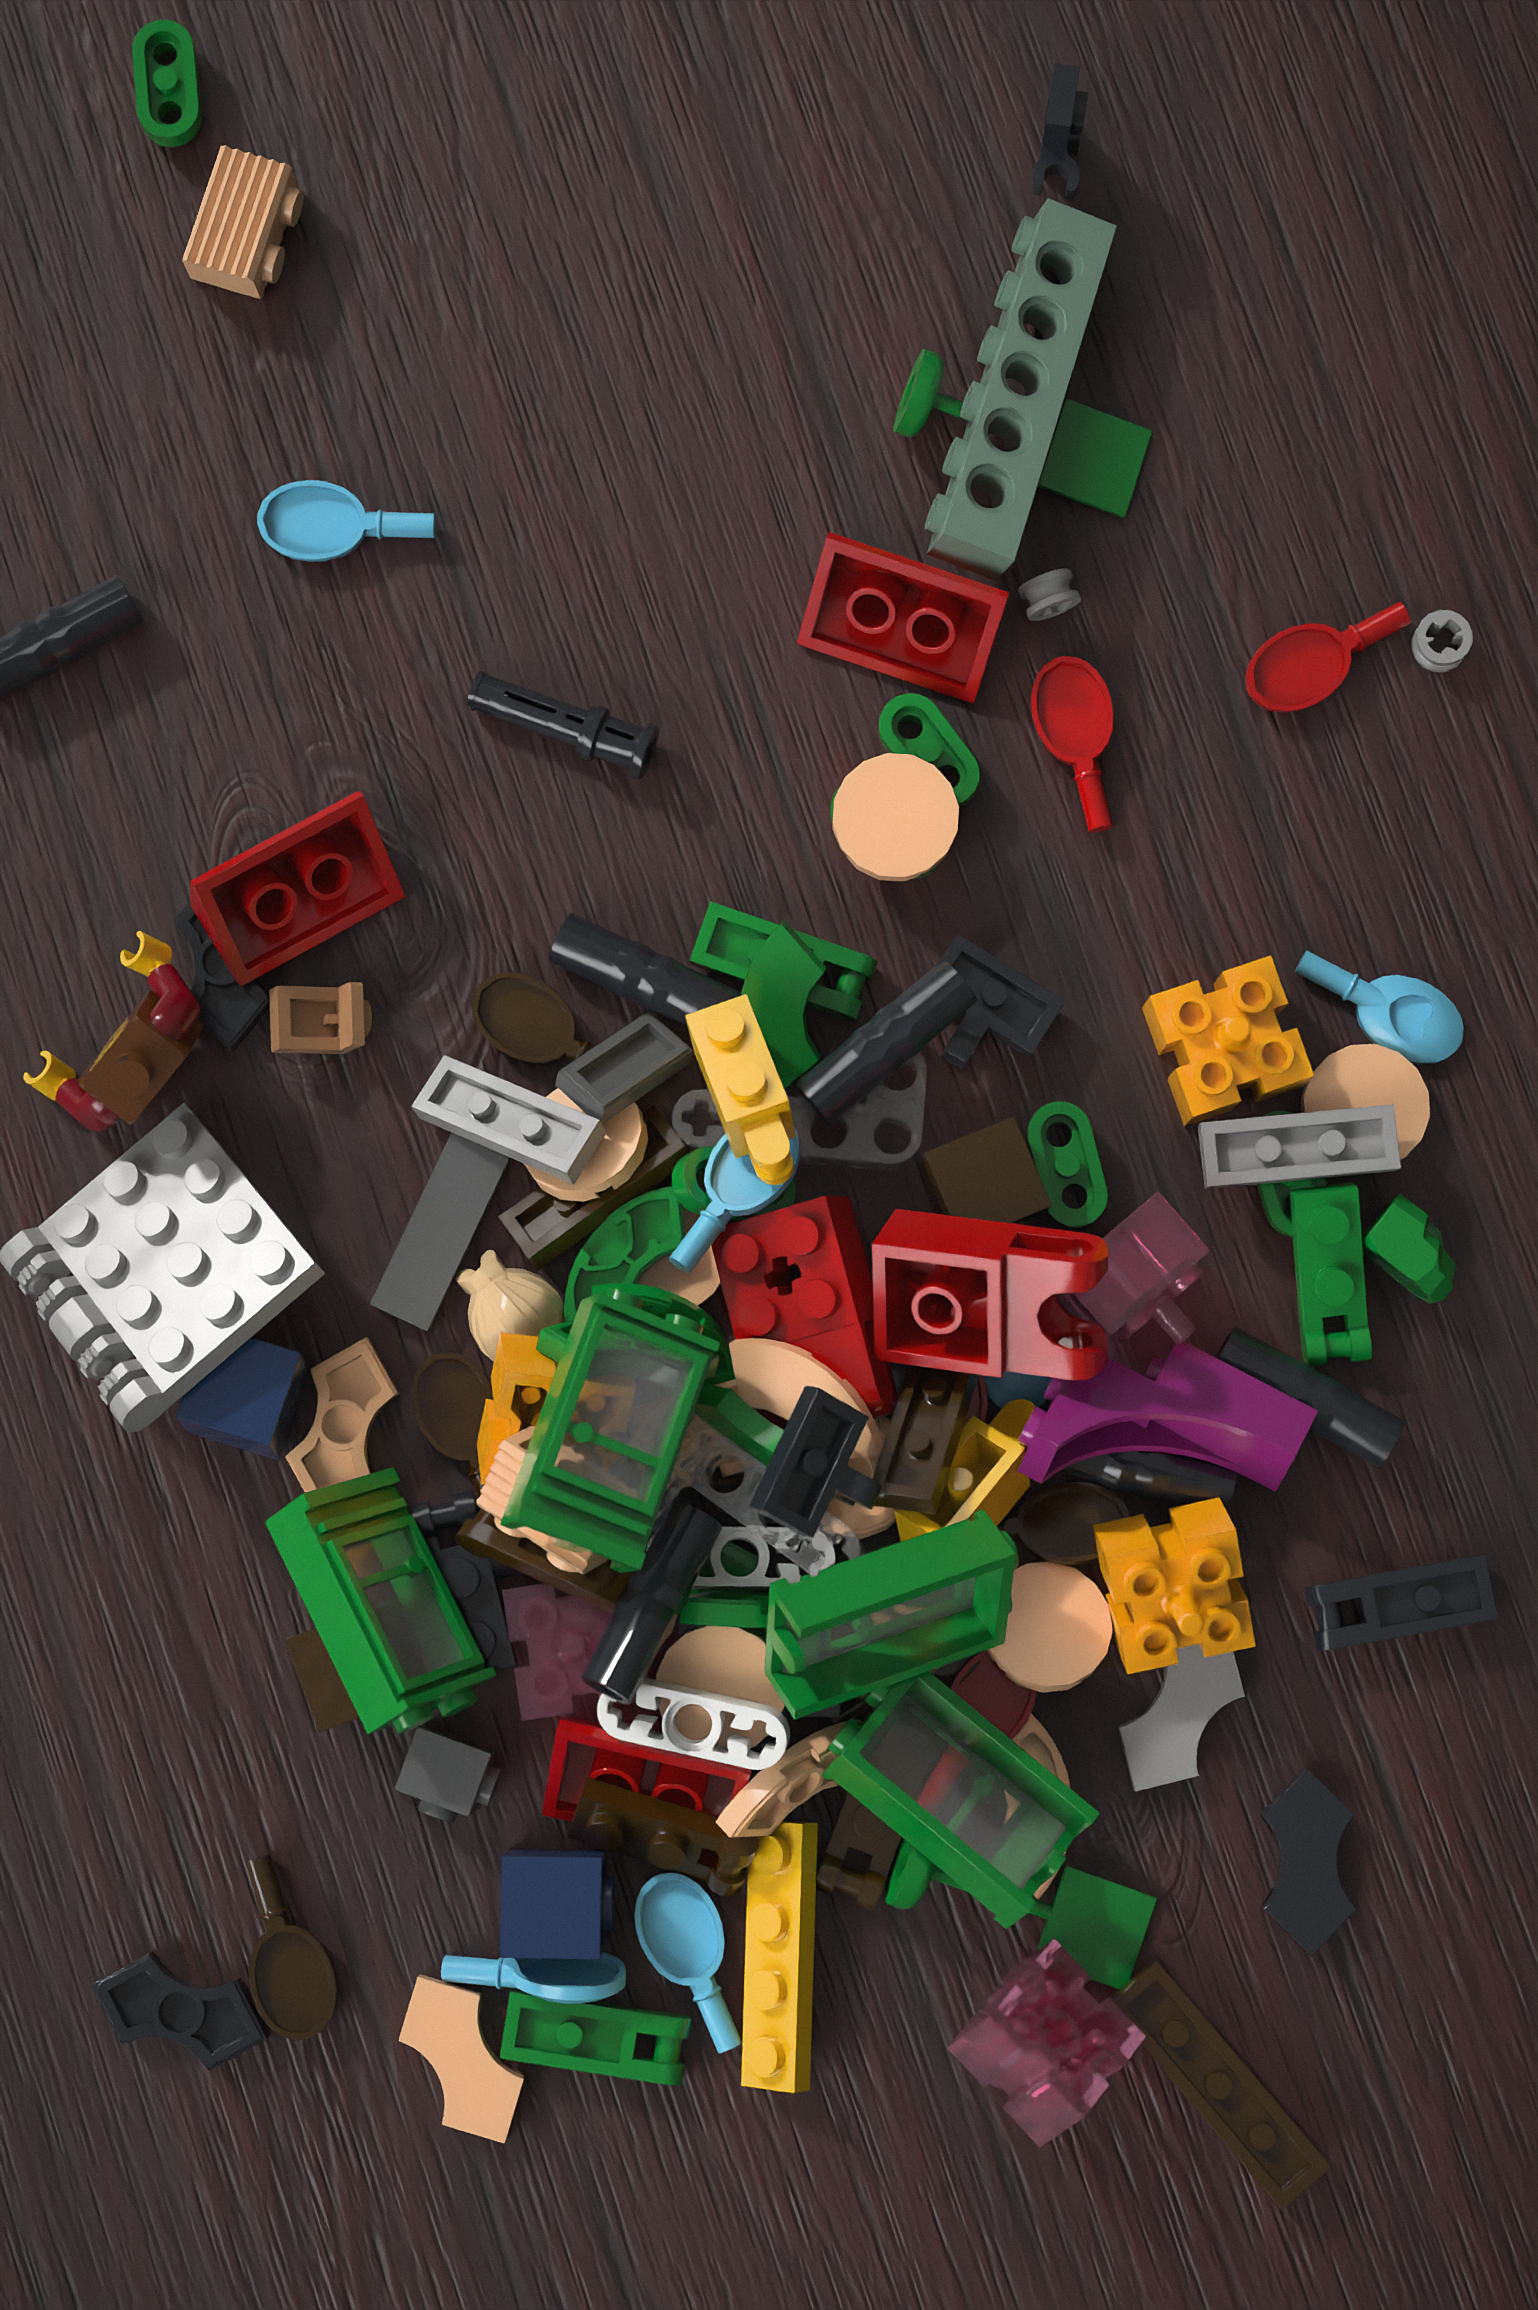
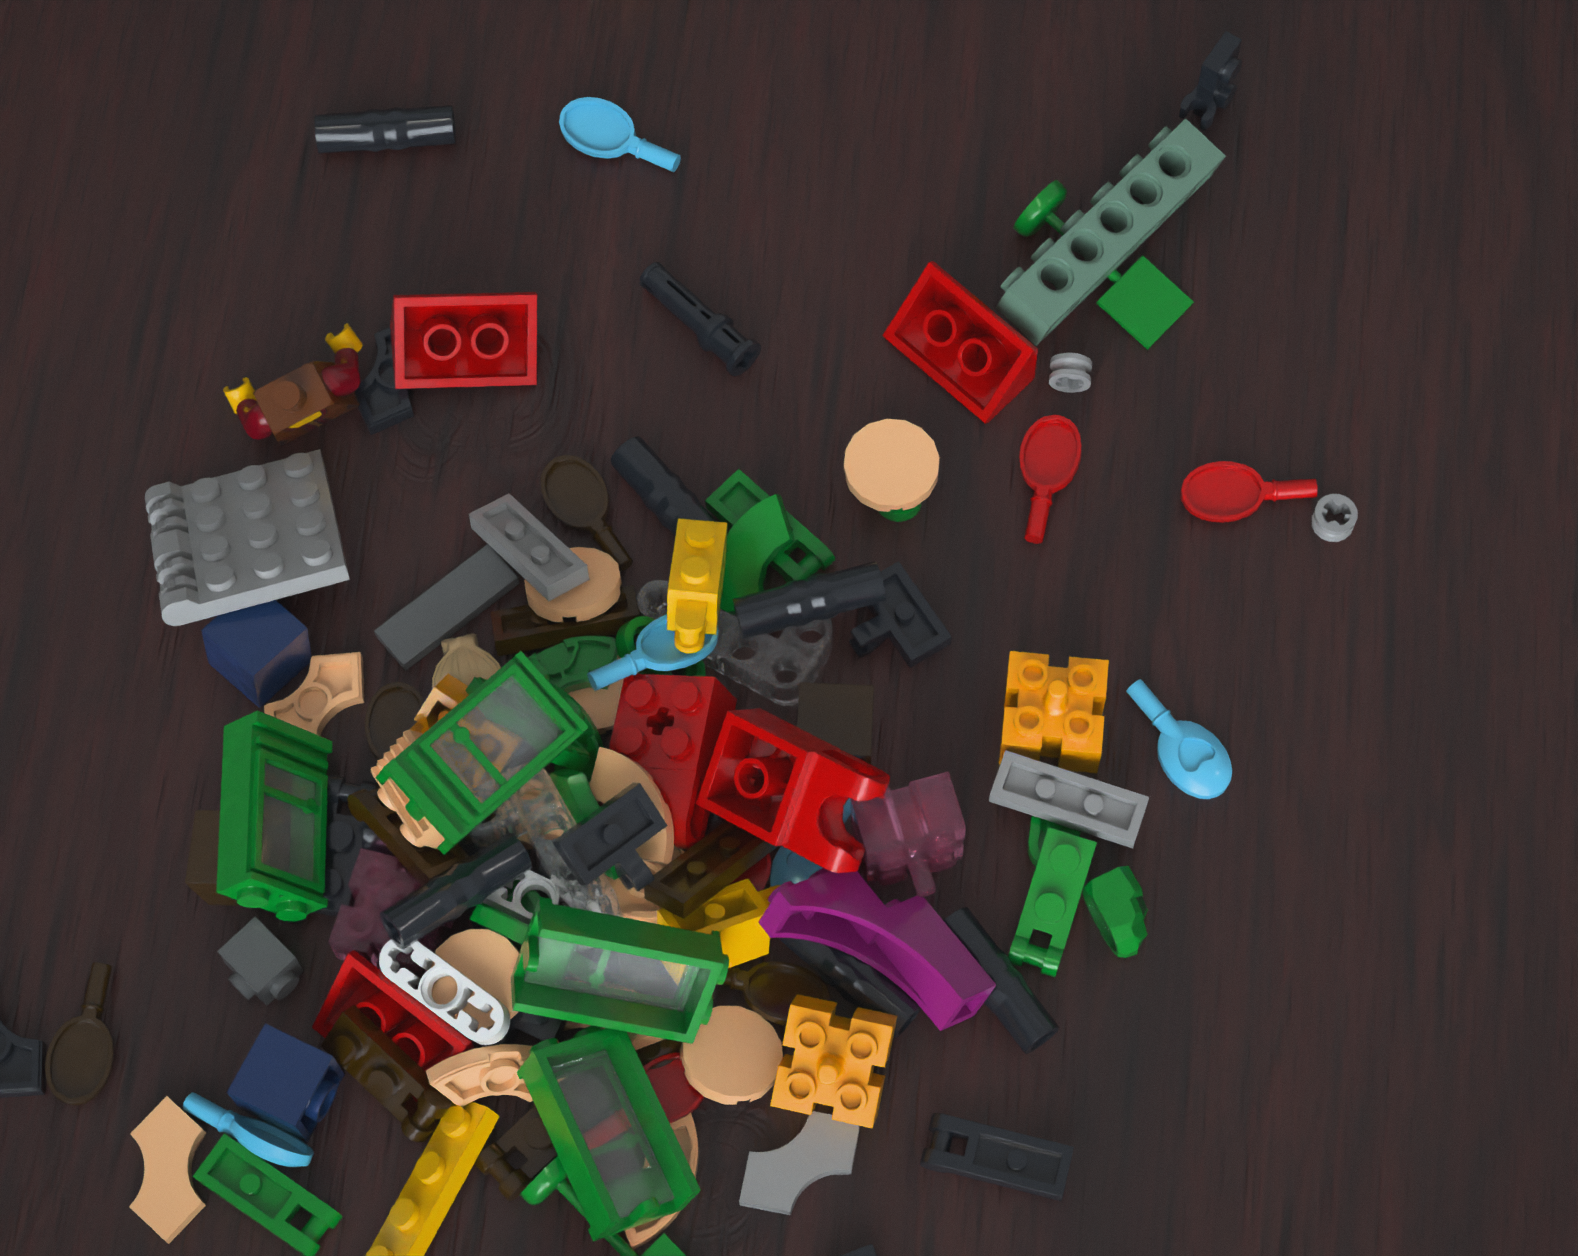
camera: 25 degrees right, 15 degrees down
medium nougat bracket [269,982,372,1054] -> none
dark grey tile [555,1011,693,1124] -> none
medium azure piece [634,1872,742,2053] -> none
green plate [878,693,980,808] -> none
green plate [1026,1101,1108,1229] -> none
light nougat tile [1301,1044,1430,1160] -> none

